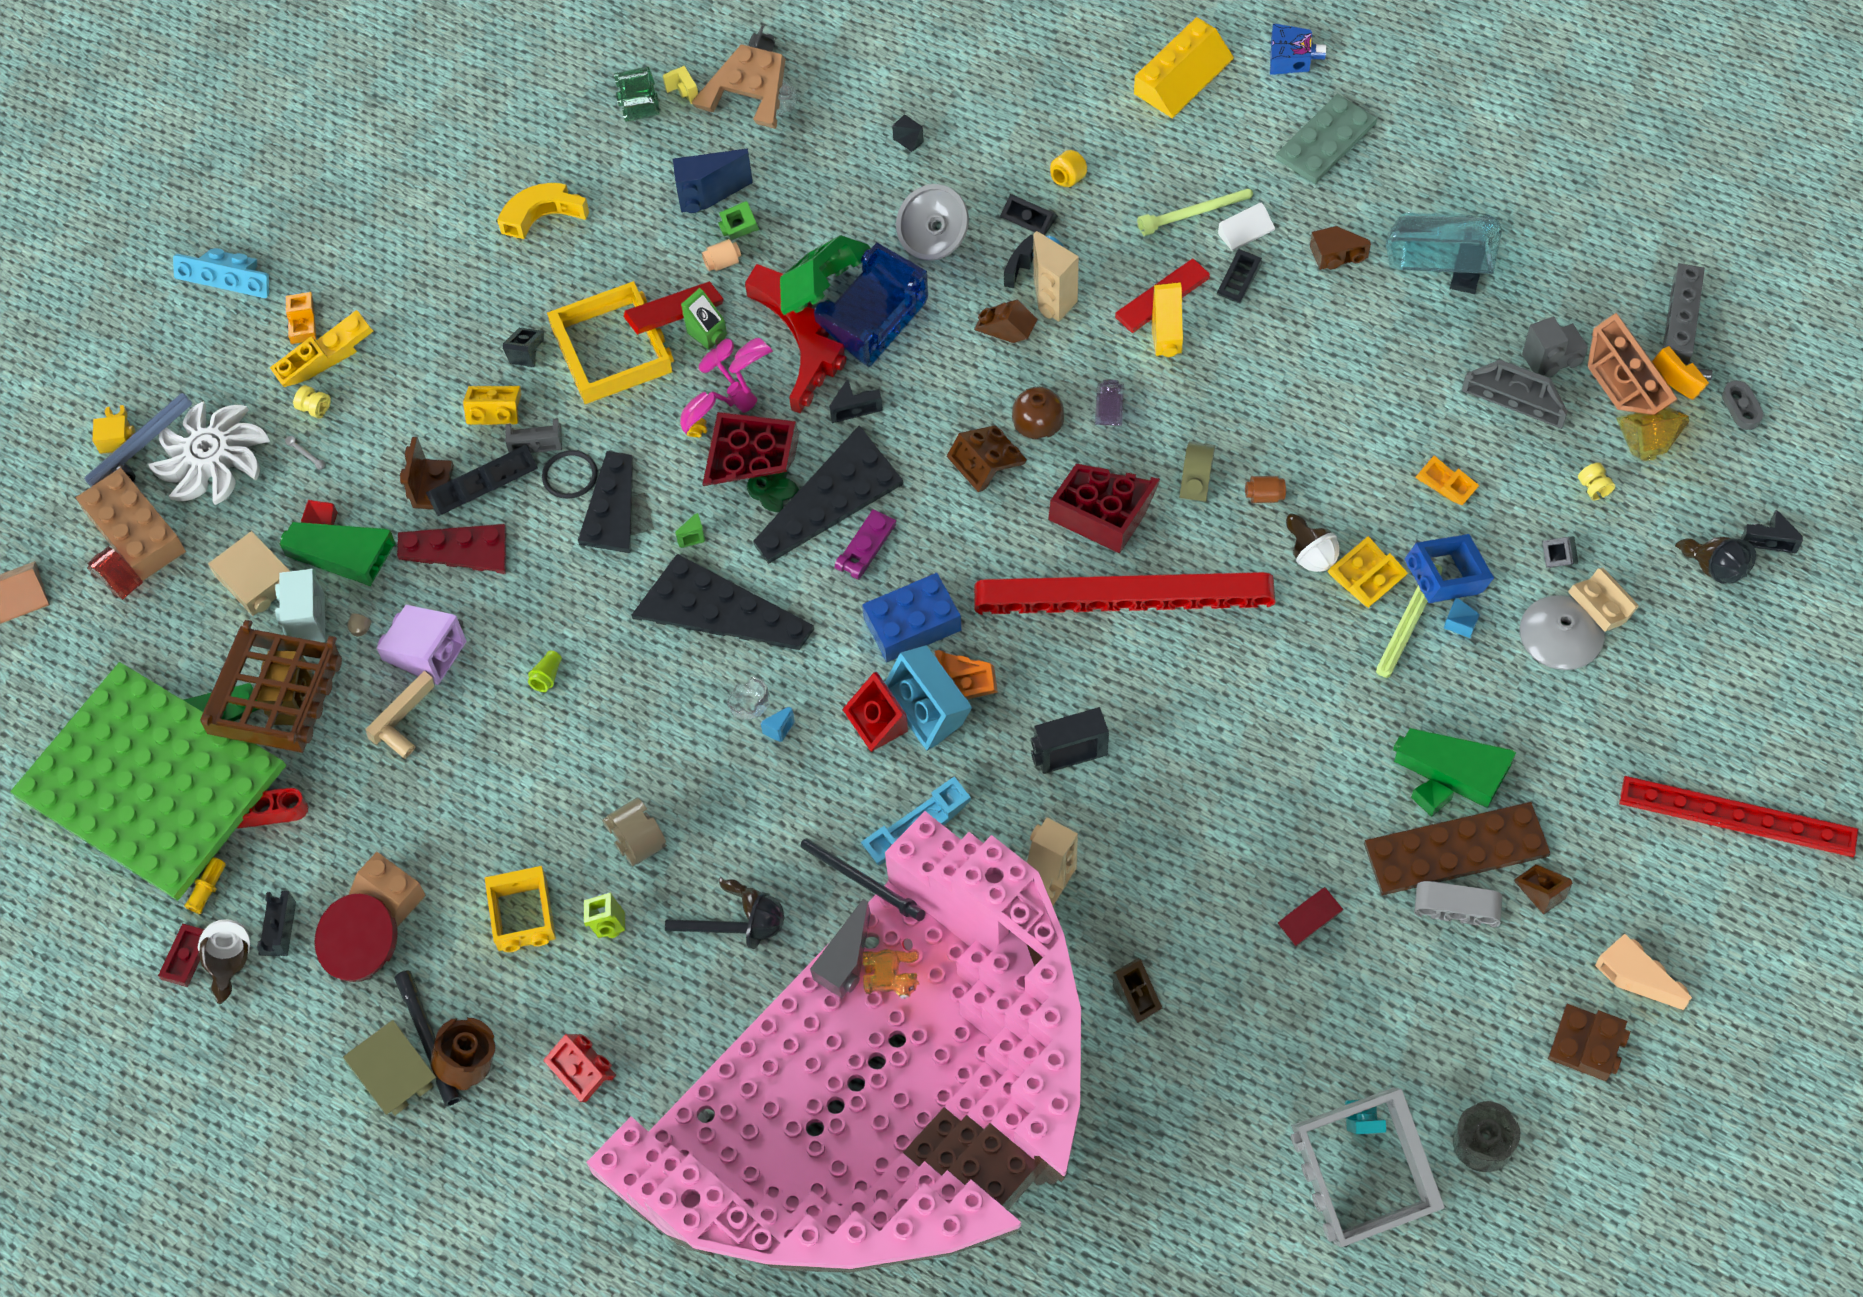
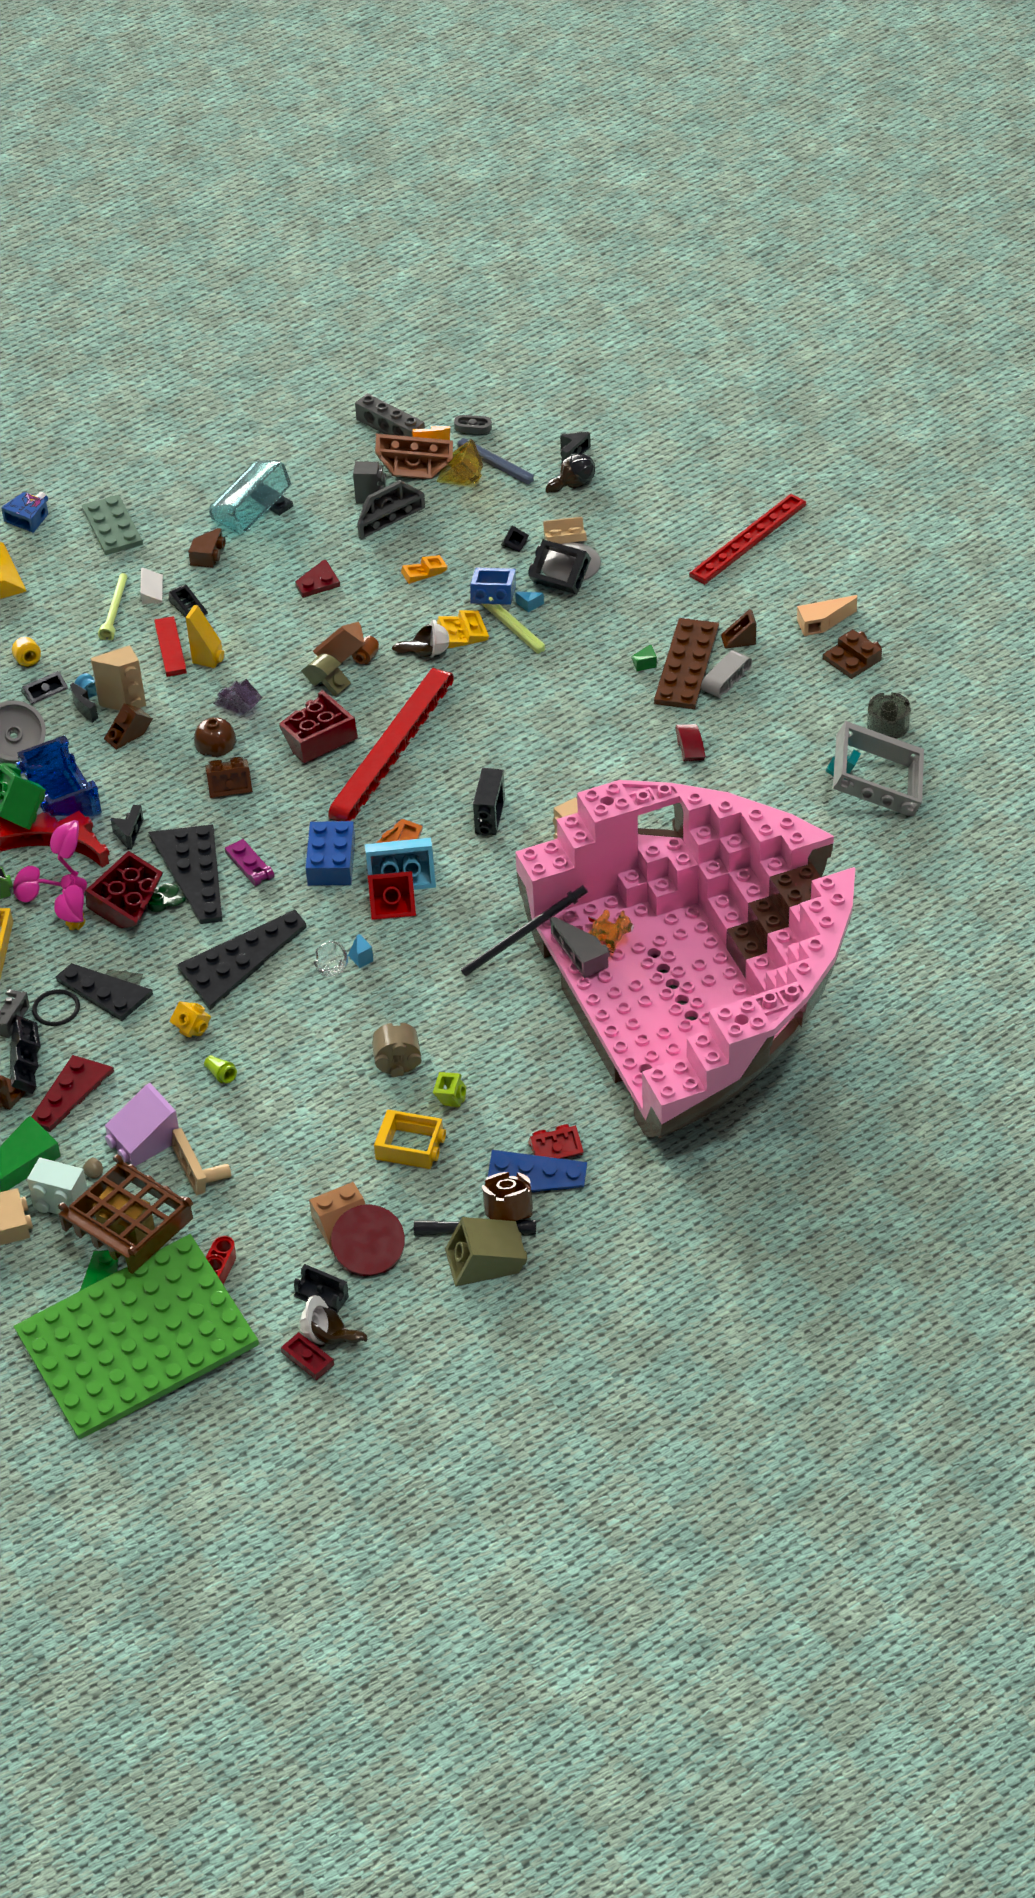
camera: 65 degrees left, 15 degrees down
yellow axle [184,857,226,914] -> none
black bar [665,919,748,934] -> none
bright green slope [675,513,705,548] -> none
black piece [719,877,785,949] -> none
medium azure slope [861,777,971,865] -> none
green slope [1393,728,1516,809] -> none
light yellow wheel [1578,463,1615,501] -> none
none -> yellow brick [169,1001,212,1037]
none -> dark red wing [295,559,340,598]
none -> nougat slope [313,622,365,663]
none -> sand blue axle [458,438,534,484]
none -> blue wing [488,1150,587,1193]
none -> black window [528,539,591,595]

